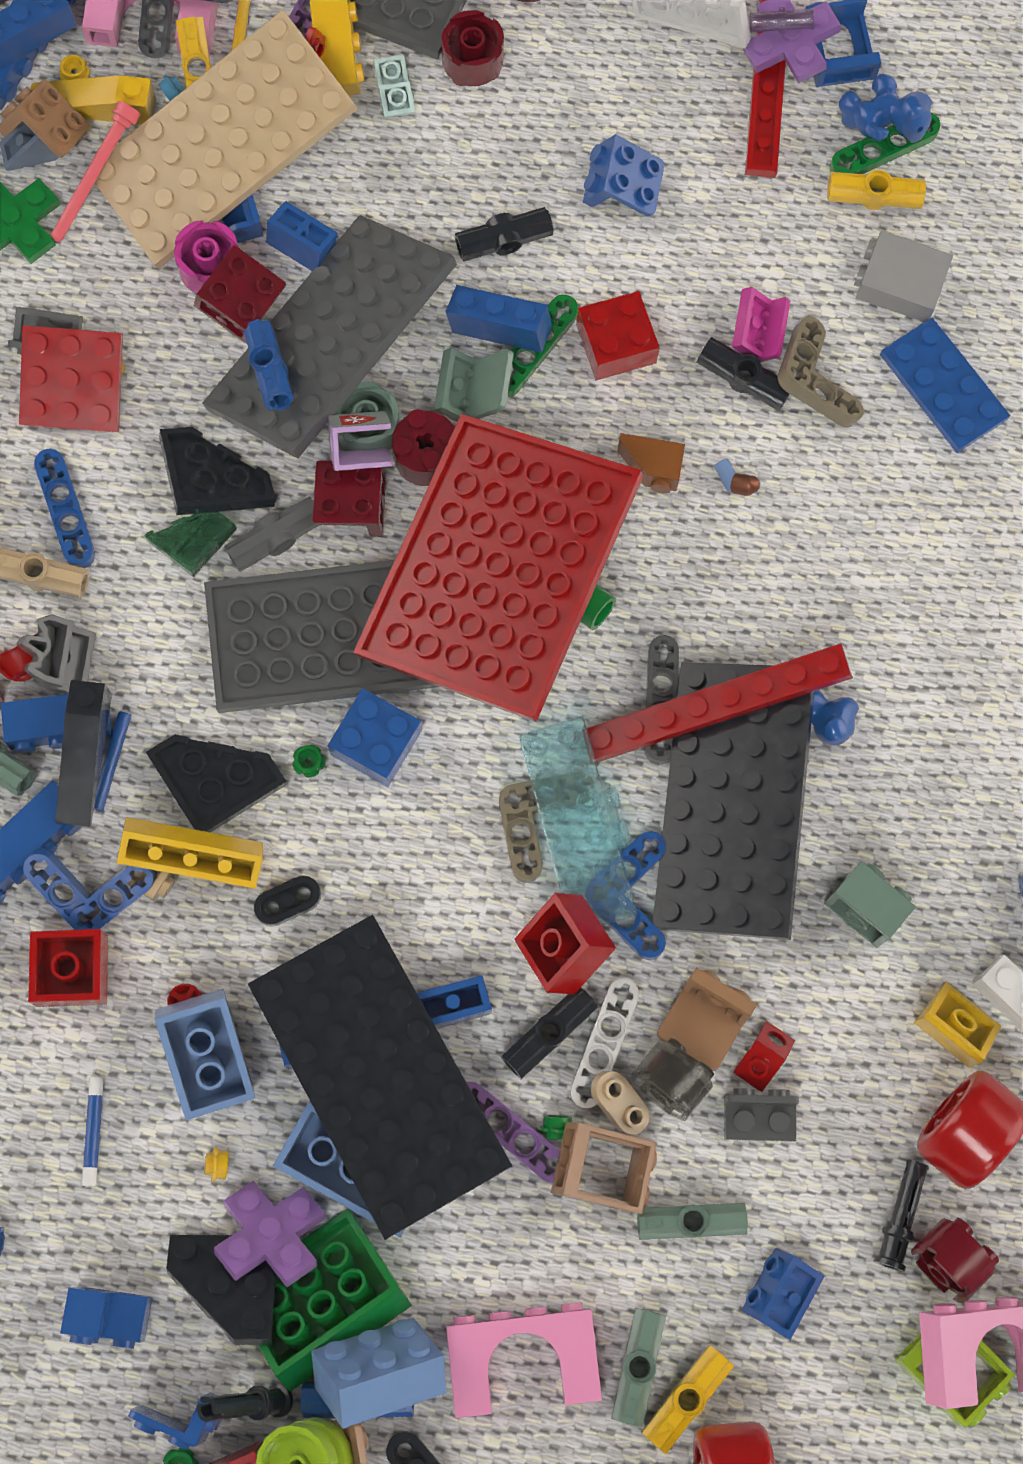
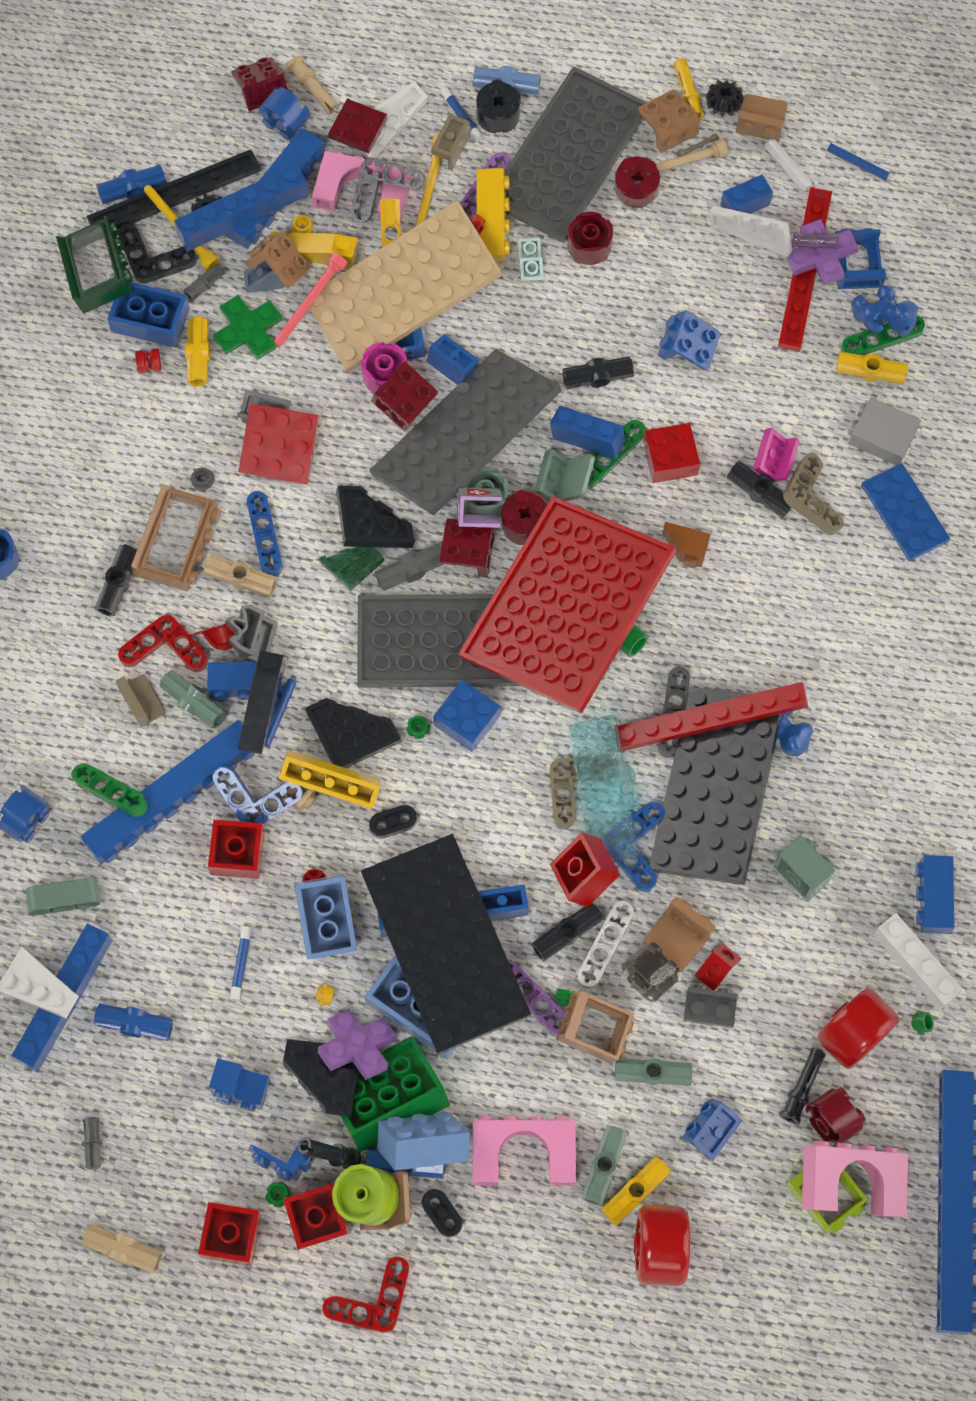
camera: 10 degrees right, 5 degrees down
dark azure plate [158,75,185,101] -> none
blue piece [244,319,294,412] -> none
tan plate [591,1071,650,1135] -> none
arm [714,459,760,496] -> none
yellow slope [914,981,1001,1068] -> none

